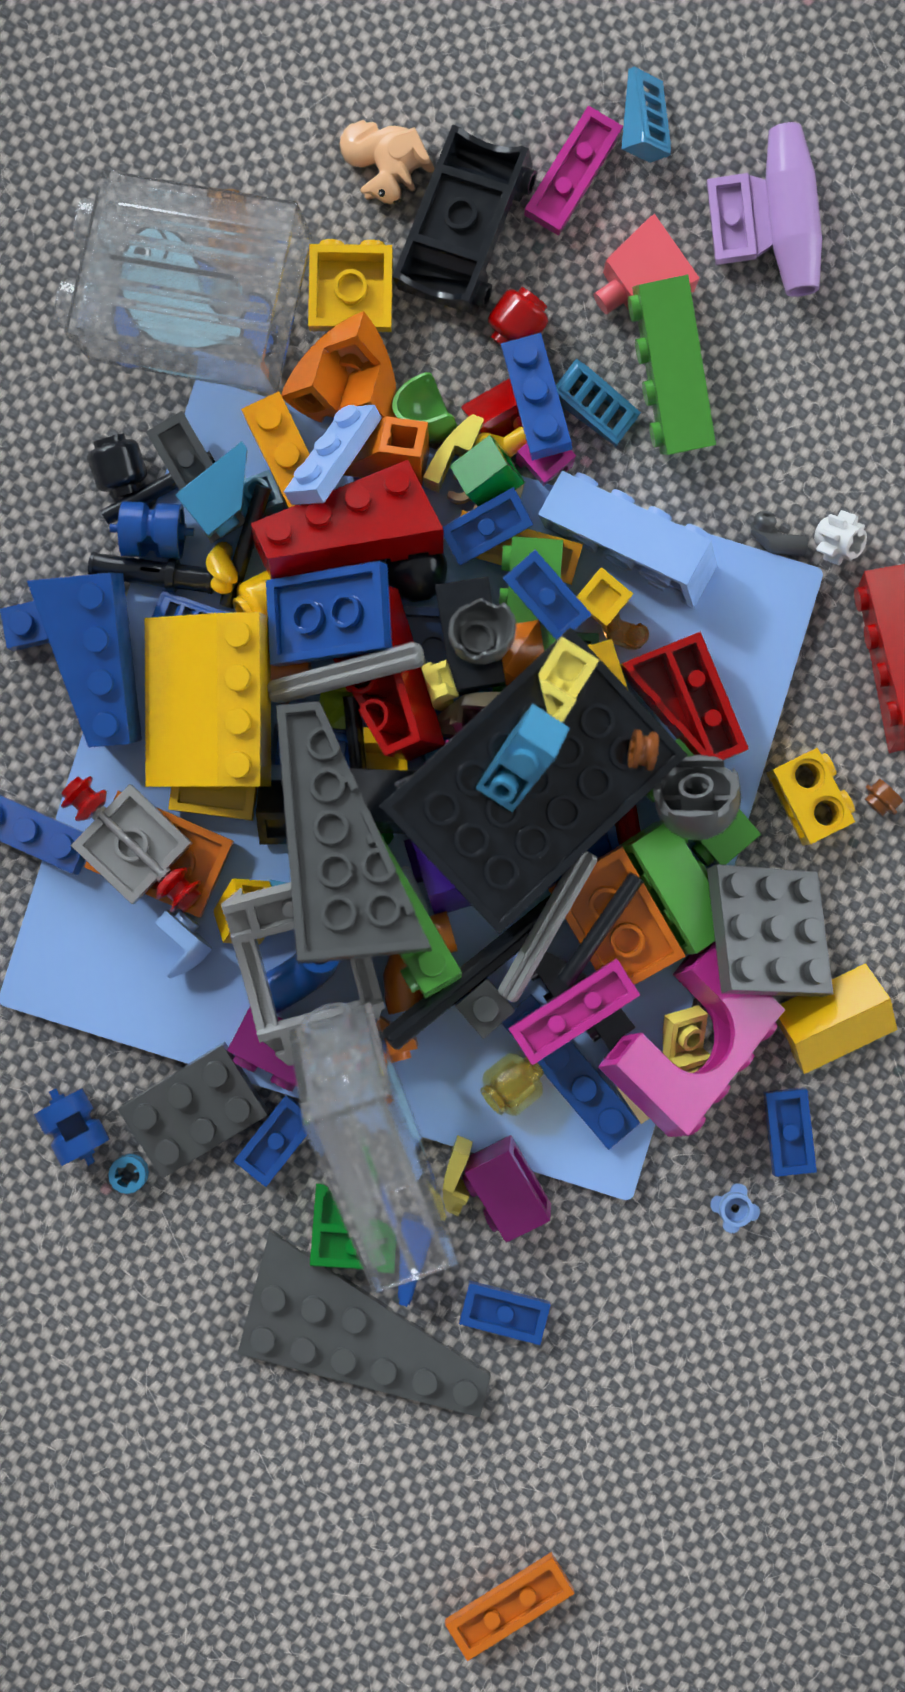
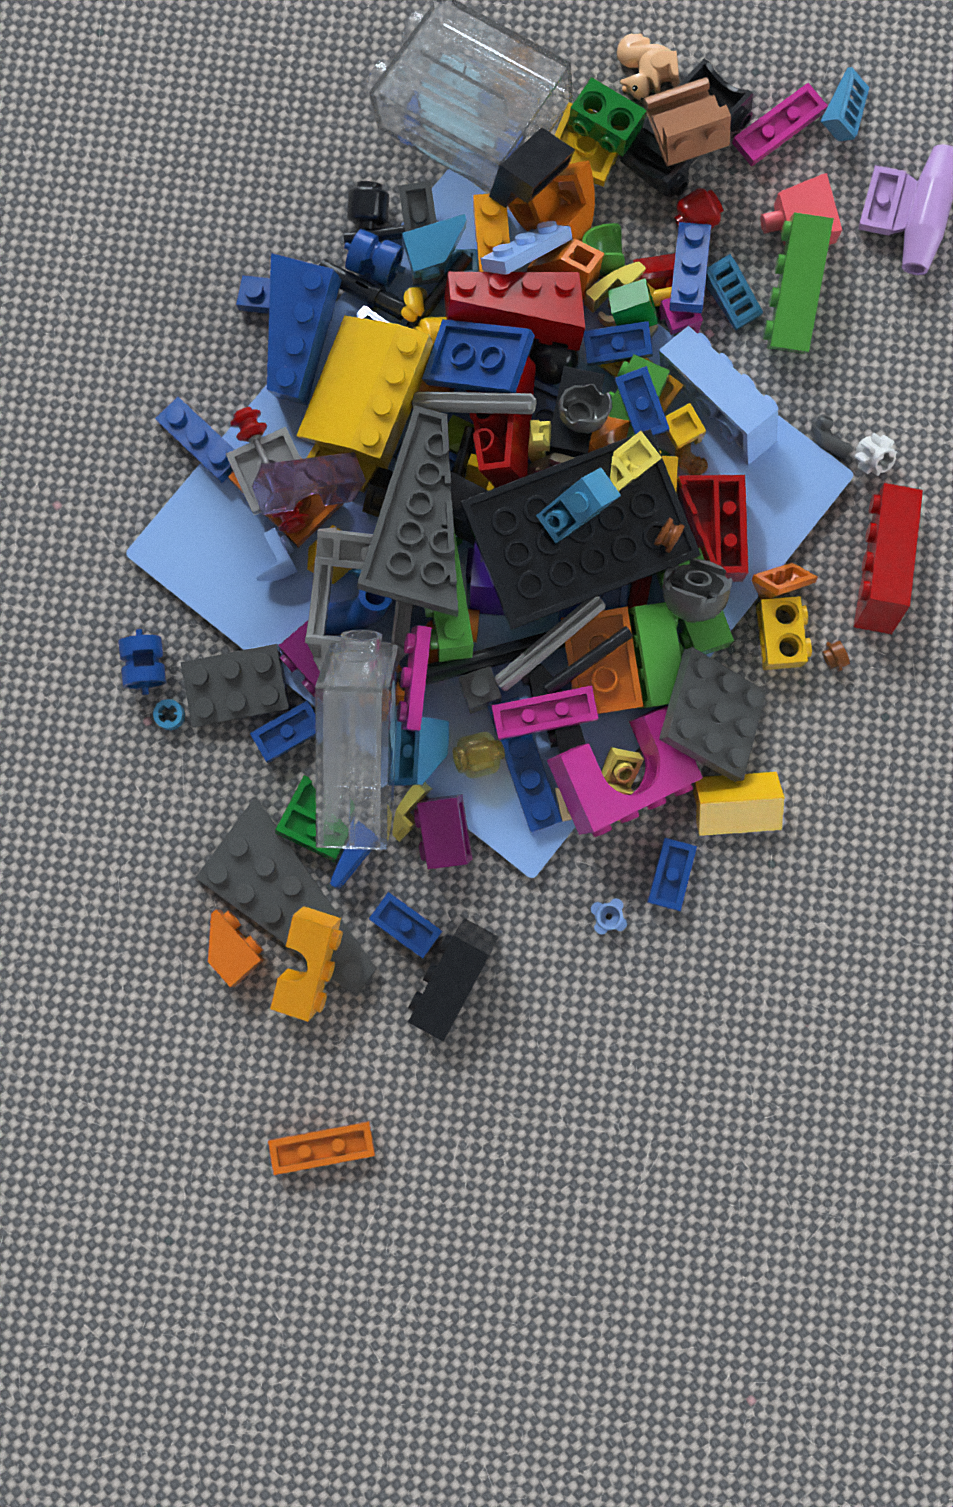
camera: 25 degrees right, 5 degrees down
none -> orange slope [208,909,265,987]
none -> clear purple arch [252,452,366,515]
none -> light orange arch [270,906,343,1022]
none -> dark azure slope [394,717,449,786]
none -> dark pink plate [397,626,432,731]
none -> black wedge [407,918,499,1042]
none -> black piece [489,127,575,208]
none -> green brick [569,77,646,157]
none -> nougat piece [643,77,731,167]
none -> orange slope [751,563,818,600]

